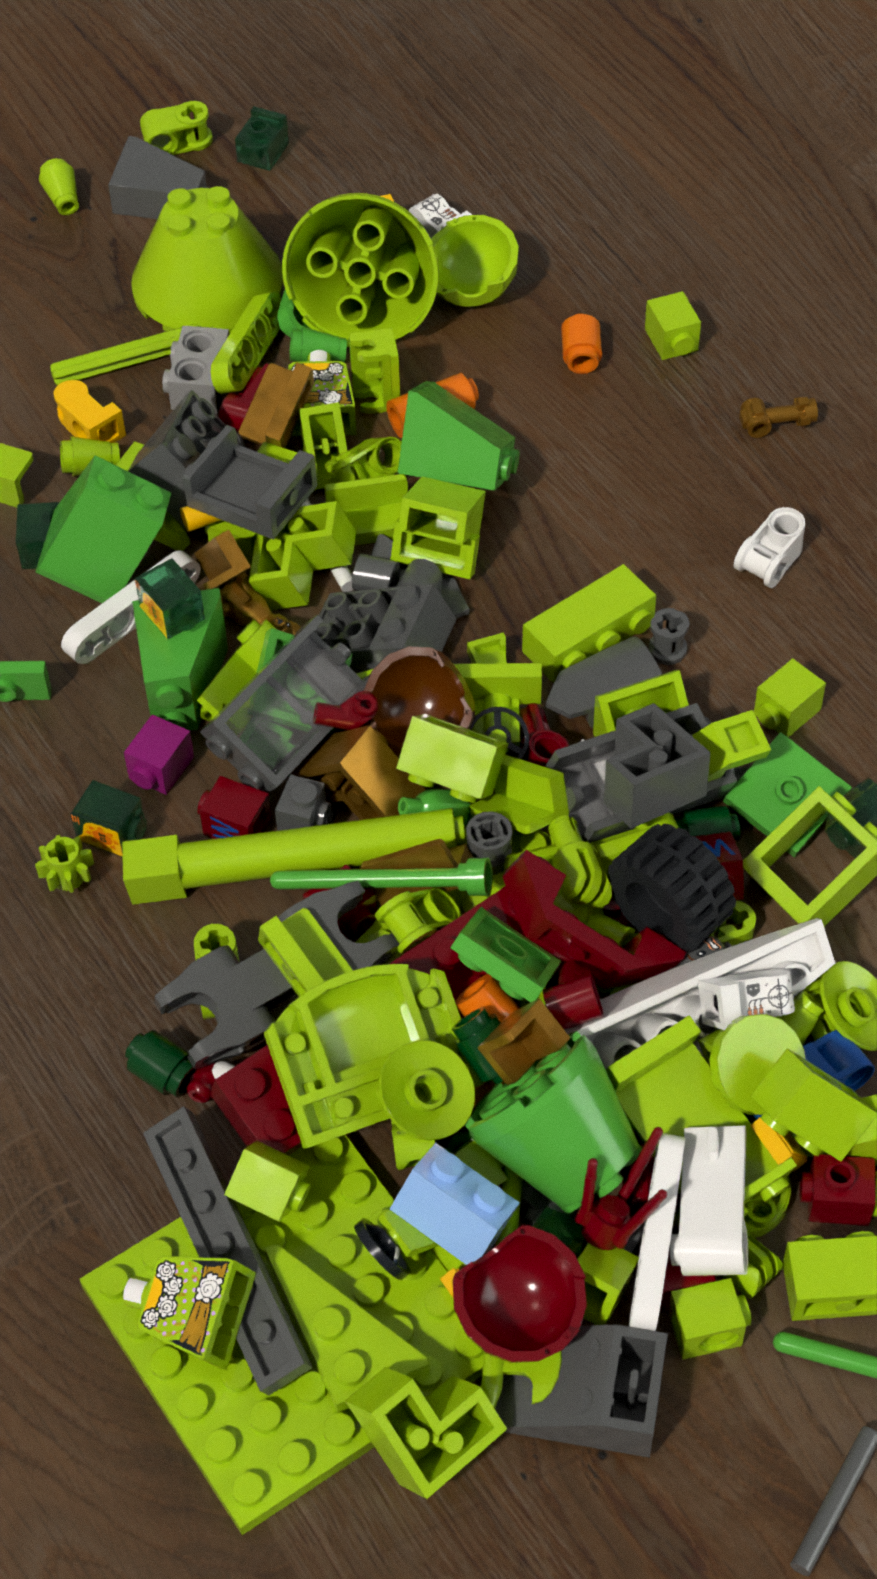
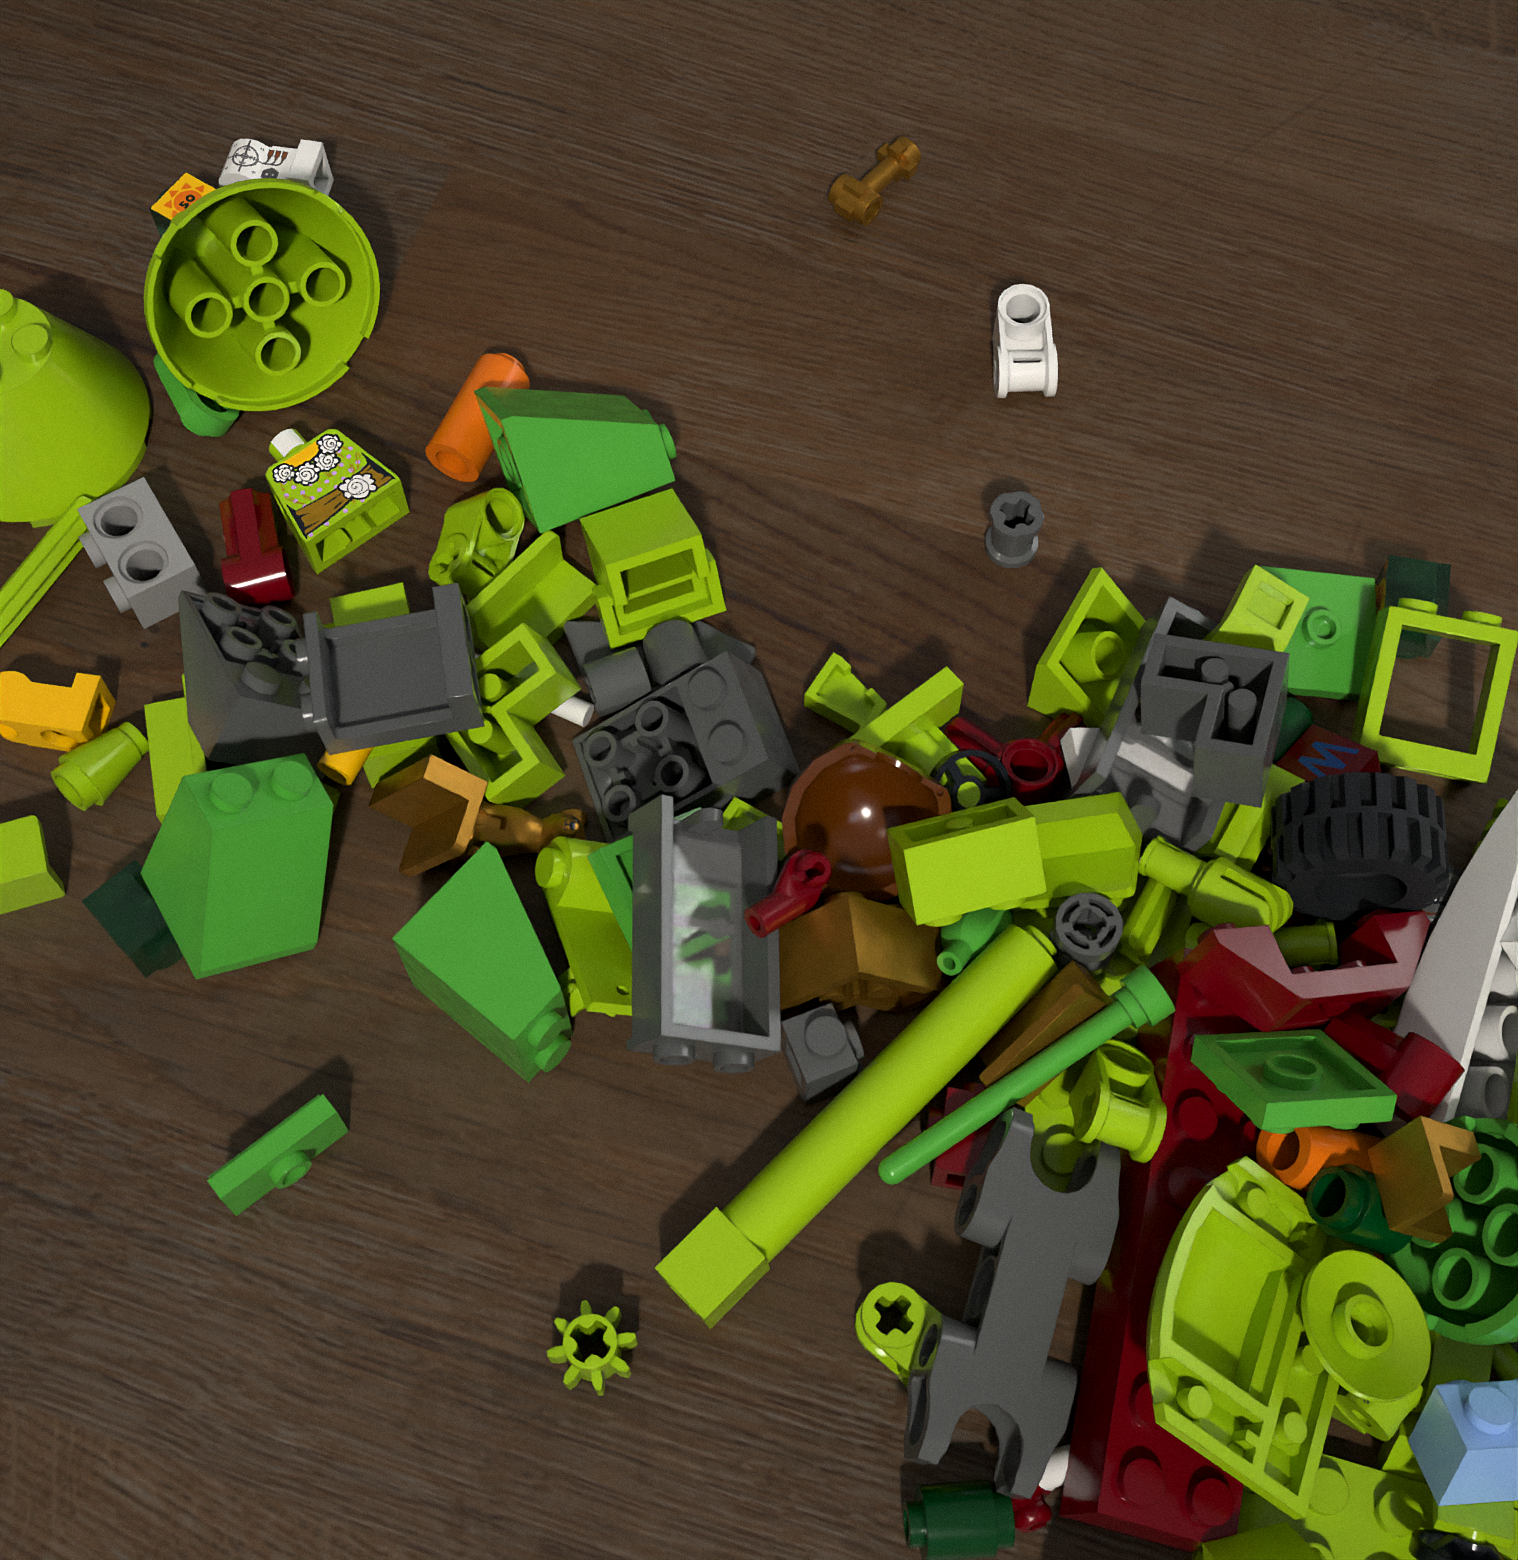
camera: 40 degrees left, 10 degrees up
white beam [61,550,201,664] -> none
clear green brick [70,780,147,857] -> none
magenta brick [123,714,194,795] -> none
clear green brick [134,558,205,639] -> none
dark red brick [197,776,272,839] -> none
lime beam [210,292,282,394] -> none
pearl gold panel [239,363,315,448] -> none
lime panel [258,908,353,996] -> none
bright green cone [289,326,347,362] -> none
lime slope [298,402,347,490] -> none
lime hinge [349,328,400,414] -> none
lime cylinder [431,215,519,307] -> none
lime brick [522,564,656,683] -> none
dark grey panel [546,636,662,728] -> none
orange brick [561,314,602,374] -> none
lime brick [645,291,701,360] -> none
lime brick [754,658,826,737] -> none

